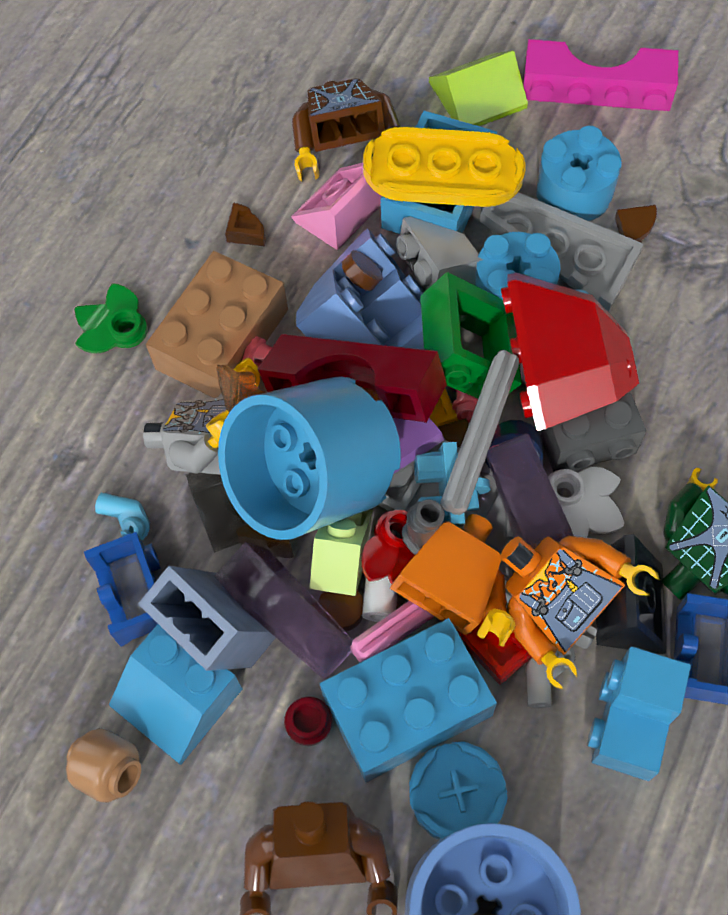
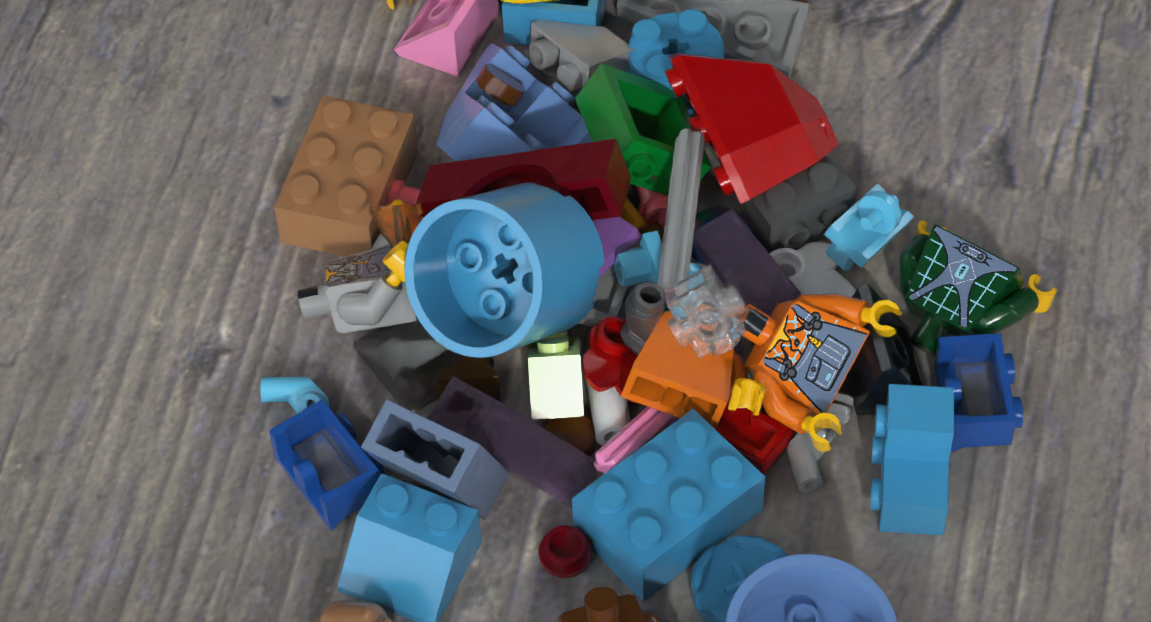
camera: 15 degrees left, 10 degrees down
green plate [74,283,148,353] -> none
reddish brown tile [225,203,266,247] -> none
none -> clear brick [664,264,748,359]
none -> medium azure hips [824,184,914,272]

